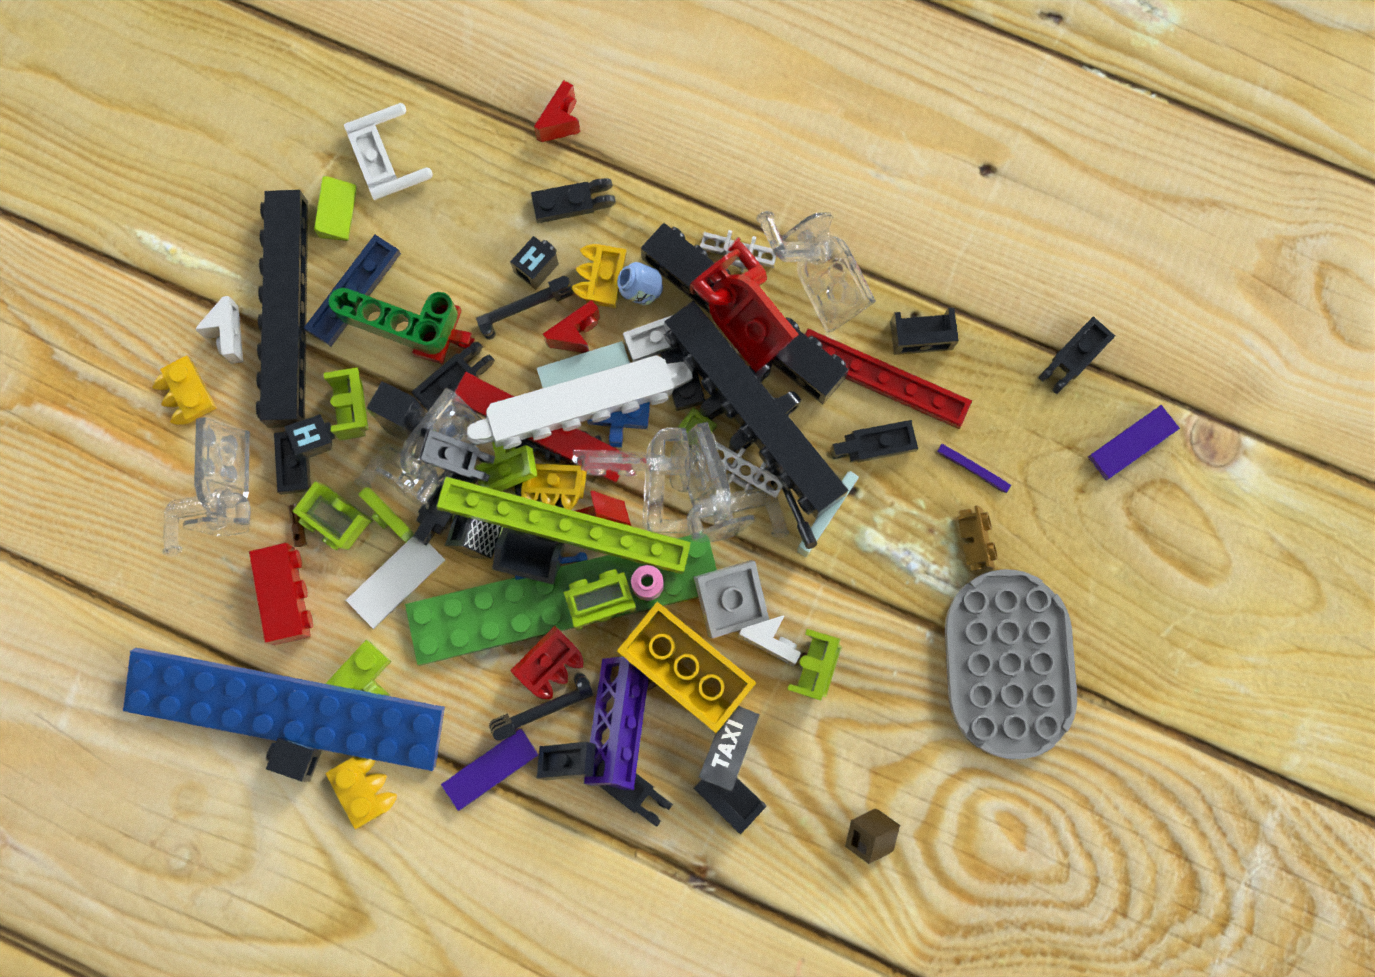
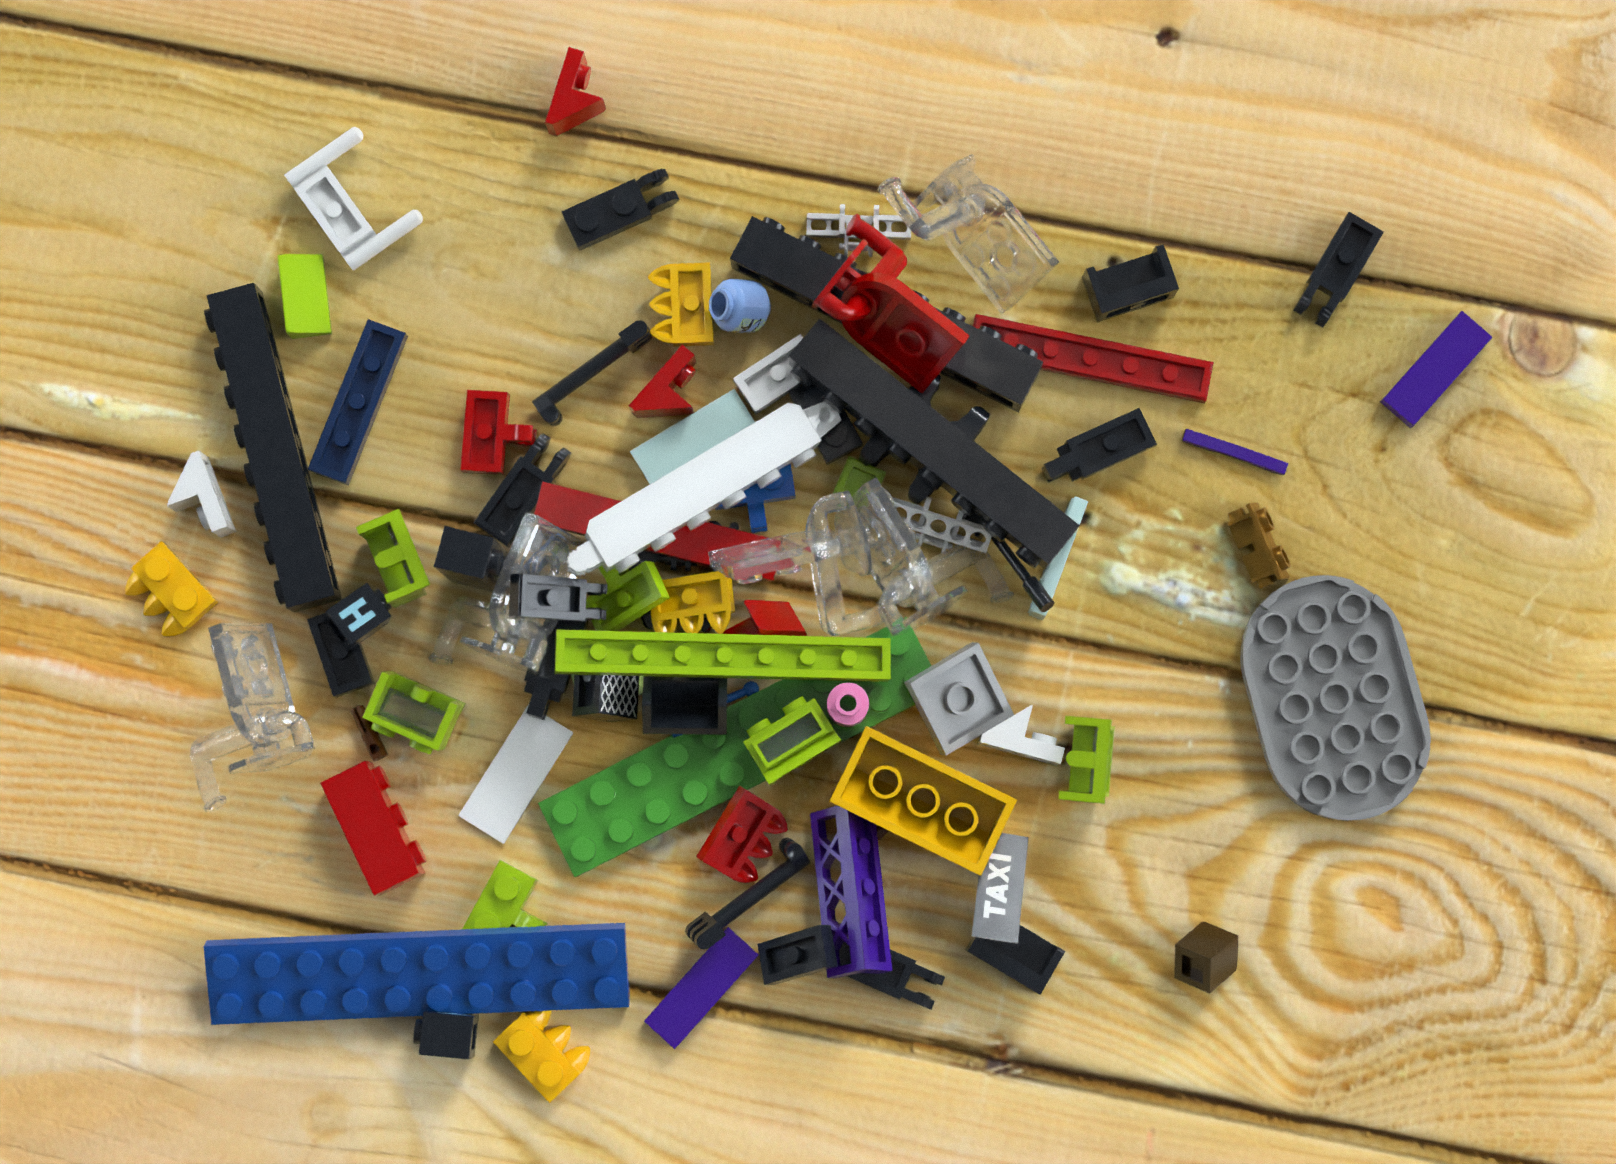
camera: 10 degrees left, 5 degrees up
green beam [329,288,458,354] -> none
lime plate [358,487,414,542] -> none
black brick [510,236,559,290] -> none

